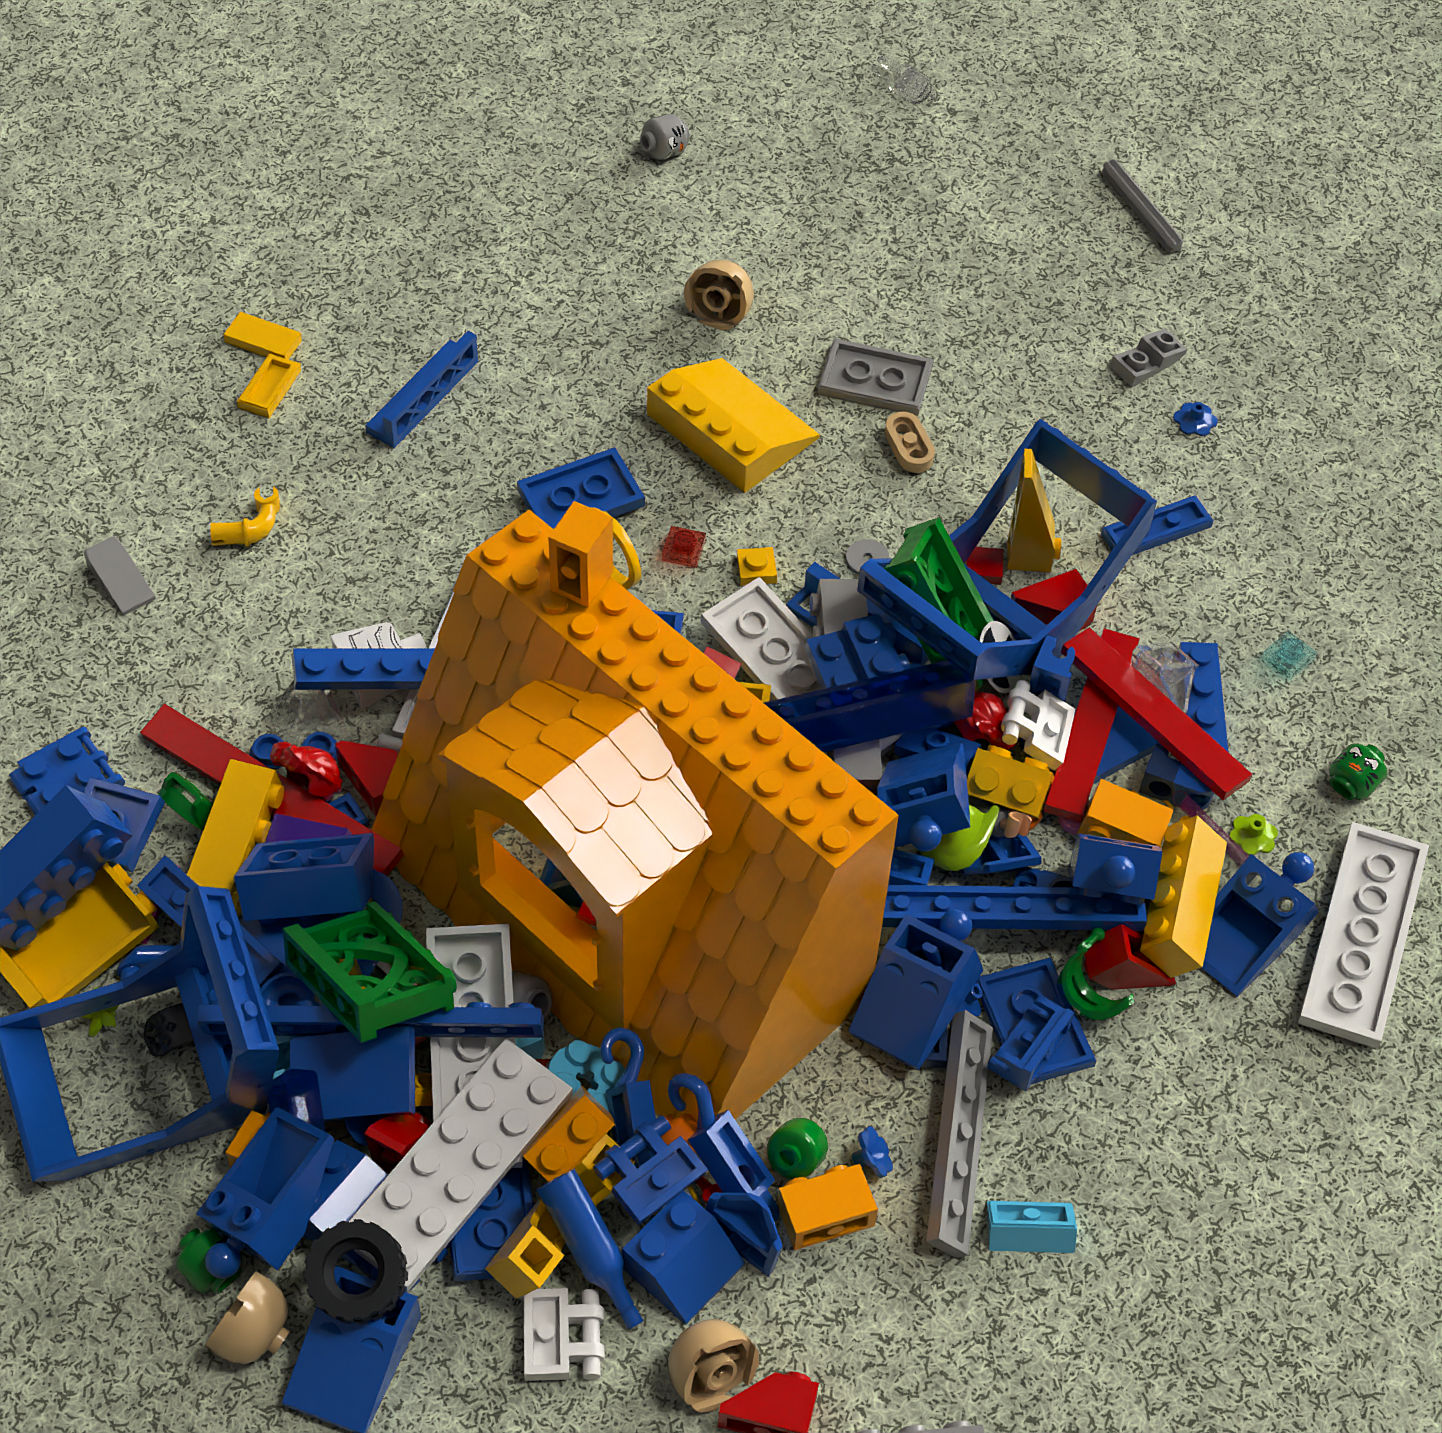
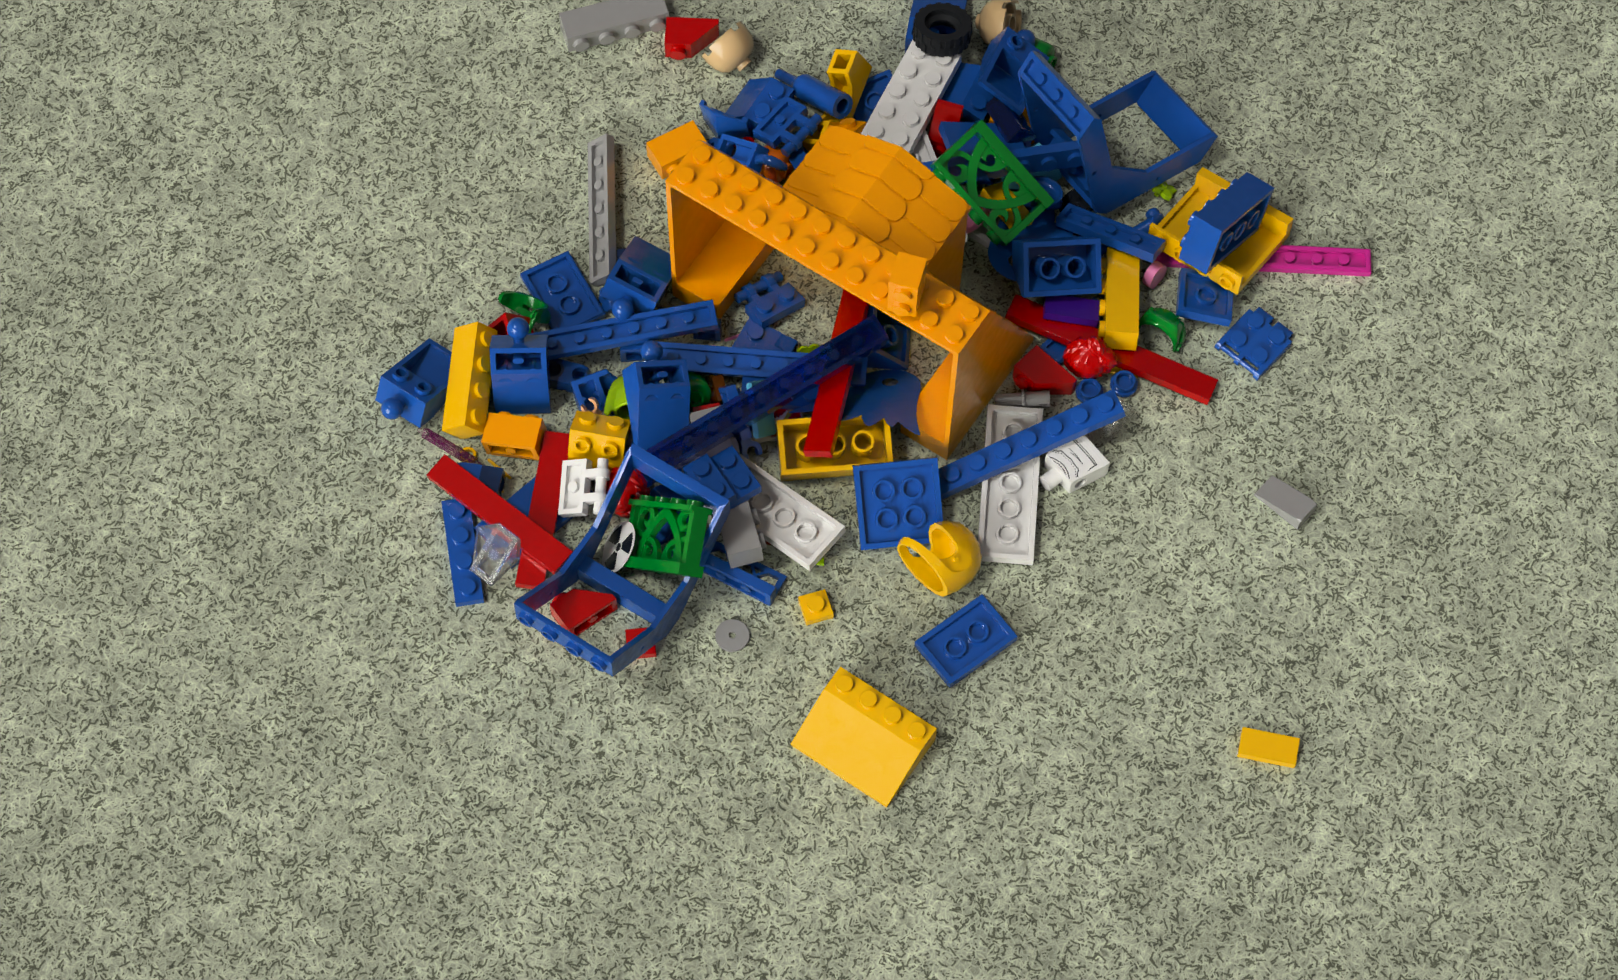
camera: 170 degrees right, 10 degrees up
yellow piece [210,487,280,547] -> none
yellow tile [237,353,301,418] -> none
blue fence [365,331,478,448] -> none
white plate [524,1288,605,1381] -> none
clear red plate [662,526,706,568] -> none
tan cylinder [684,260,754,330] -> none
light grey tile [817,338,934,416] -> none
blue plant [852,1126,893,1178] -> none
tan plate [885,412,935,473] -> none
blue hinge [987,995,1074,1092] -> none
medium azure slope [987,1201,1077,1253] -> none
yellow slope [1007,448,1061,572] -> none
blue hinge [1029,635,1075,702] -> none
blue tile [1101,495,1214,555] -> none
light grey slope [1109,329,1188,387] -> none
blue plant [1173,402,1218,436] -> none
lime plant [1230,814,1278,855] -> none
clear light blue plate [1262,630,1317,680] -> none
white plate [1298,822,1429,1049] -> none
green head [1329,743,1388,800] -> none

